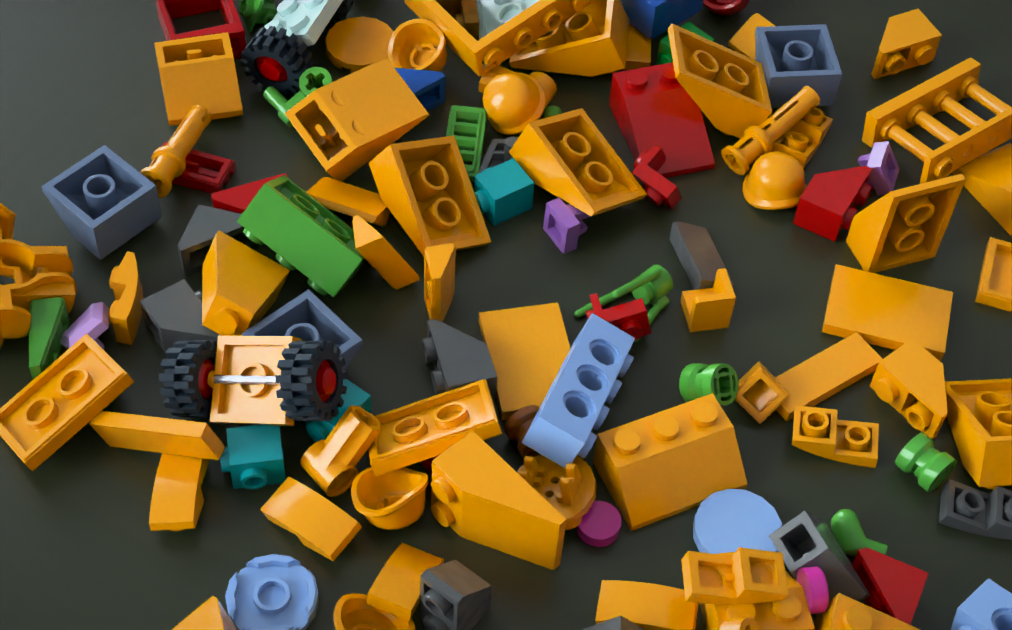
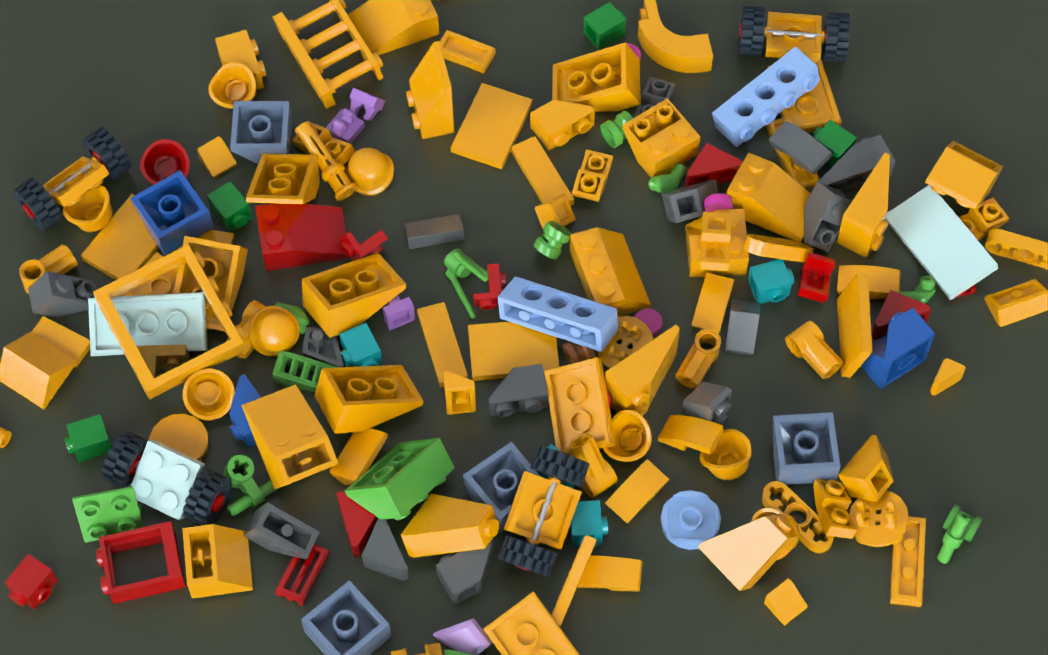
camera: 80 degrees left, 10 degrees up
light orange slope [108,251,143,345] -> none
light orange pin [140,105,212,198] -> none
light orange slope [352,215,420,290] -> none
light orange panel [680,268,736,332] -> none
light blue tile [693,489,782,554] -> none
red slope [793,166,873,242] -> none
none -> light orange helmet [209,62,257,109]
none -> dark grey slope [244,502,320,559]
none -> medium lavender tile [326,108,365,144]
none -> light orange tile [417,302,468,388]
none -> light orange slope [622,98,701,177]
none -> light orange piece [675,329,721,389]

